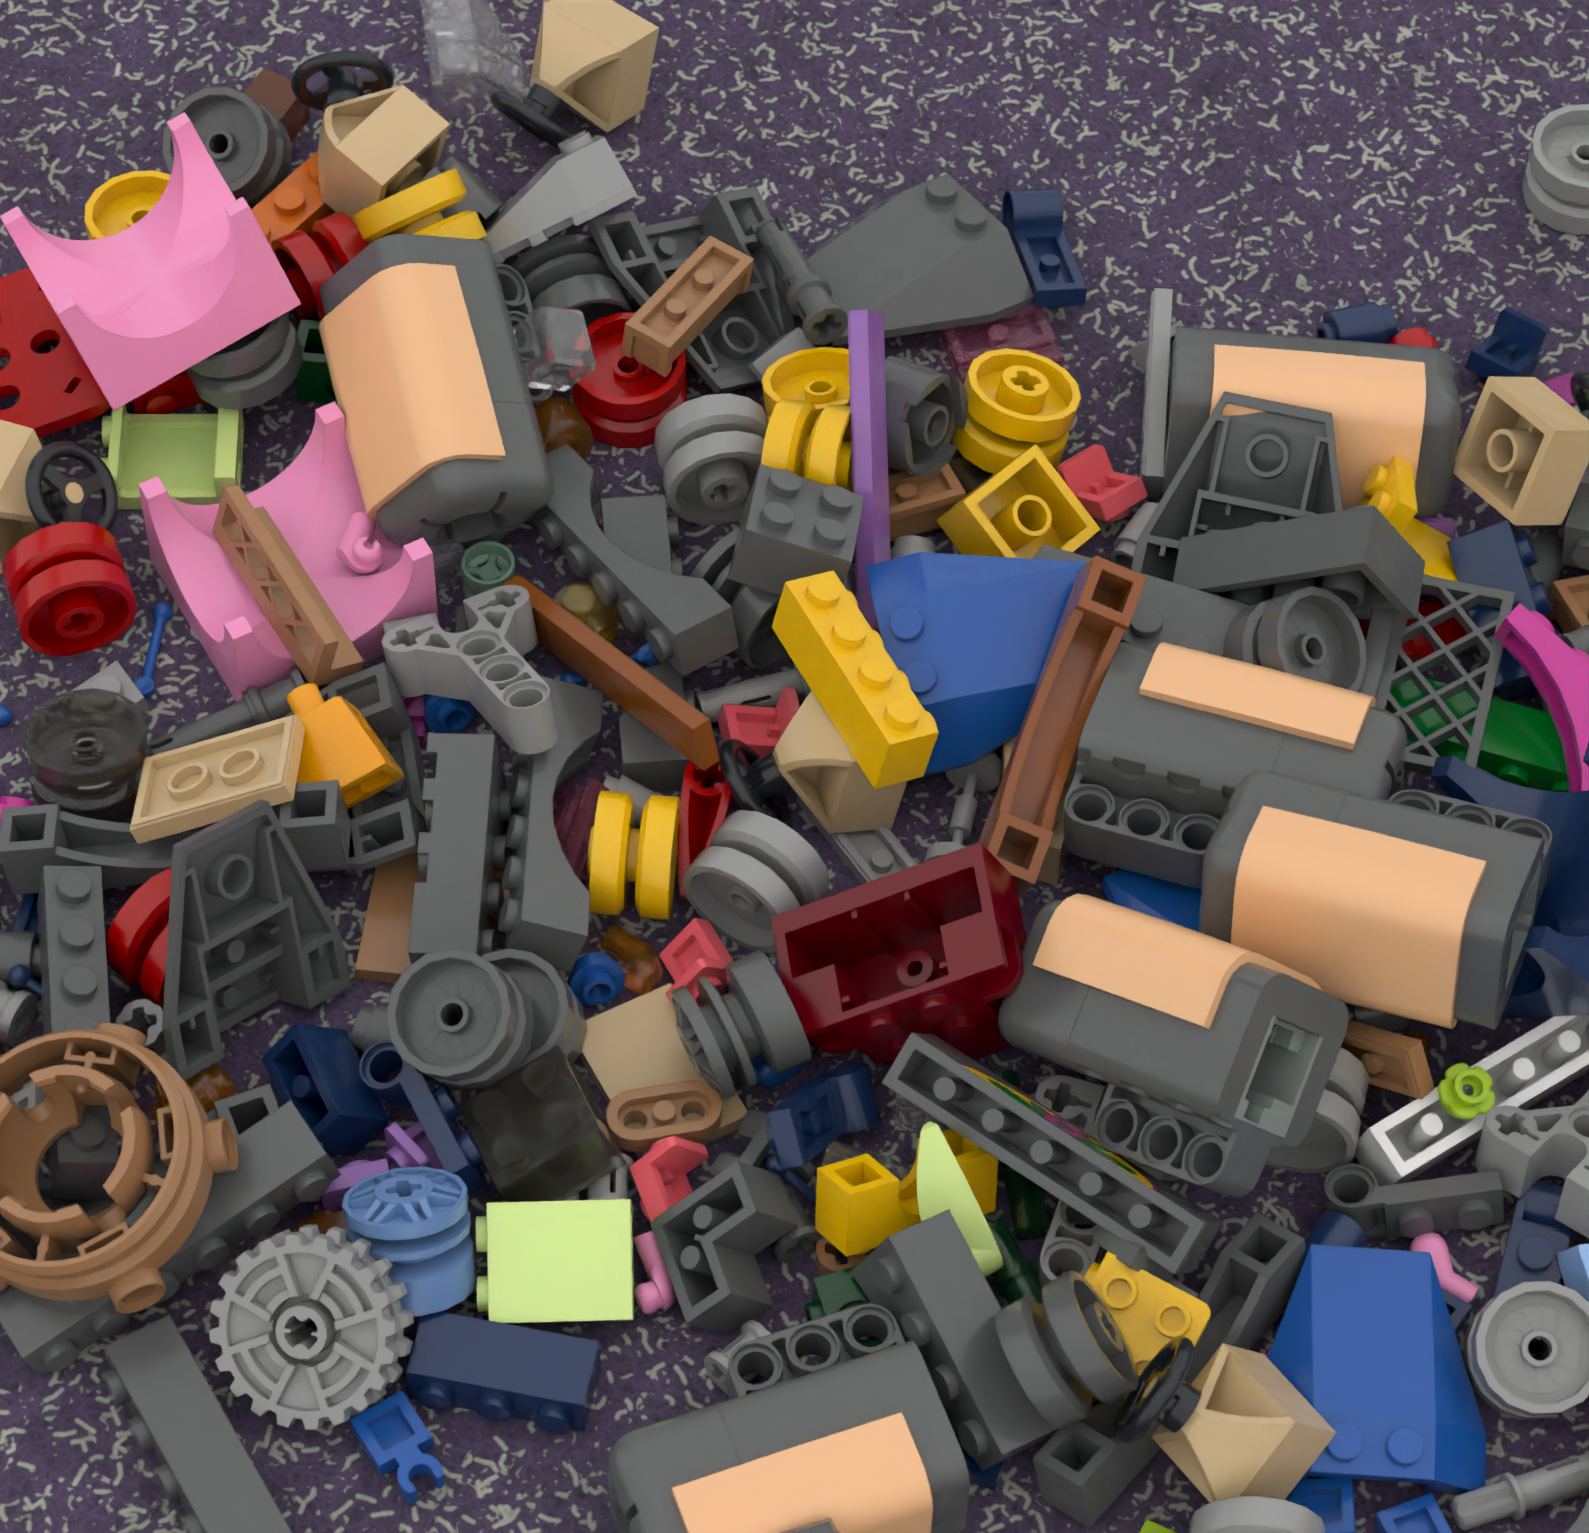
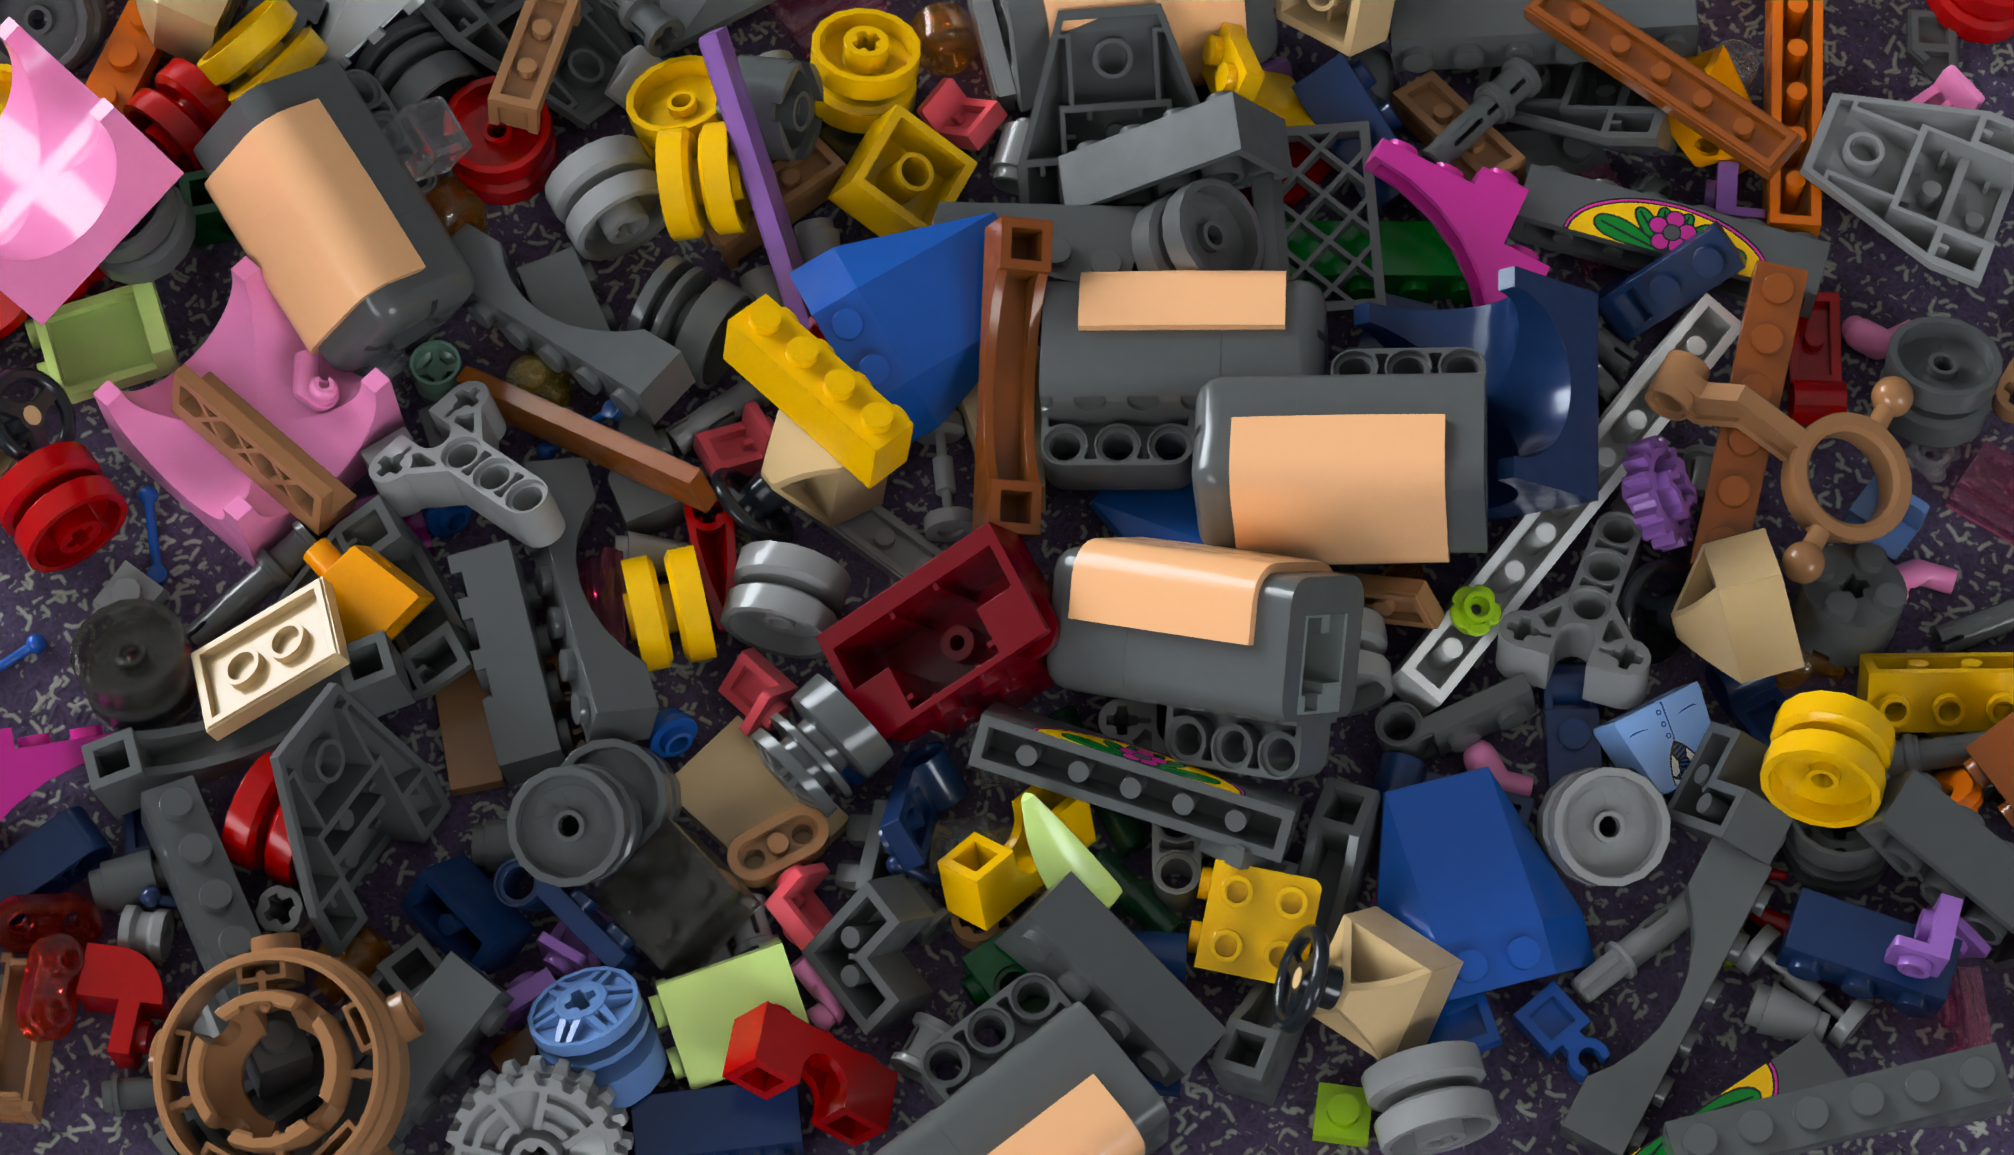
camera: 15 degrees left, 10 degrees up
clear orange arm [601,925,664,995] -> none
dark grey brick [728,464,865,595] -> none
dark grey wheel [995,1270,1139,1430] -> none
none -> red arch [722,1001,898,1148]
none -> clear orange head [910,2,979,76]

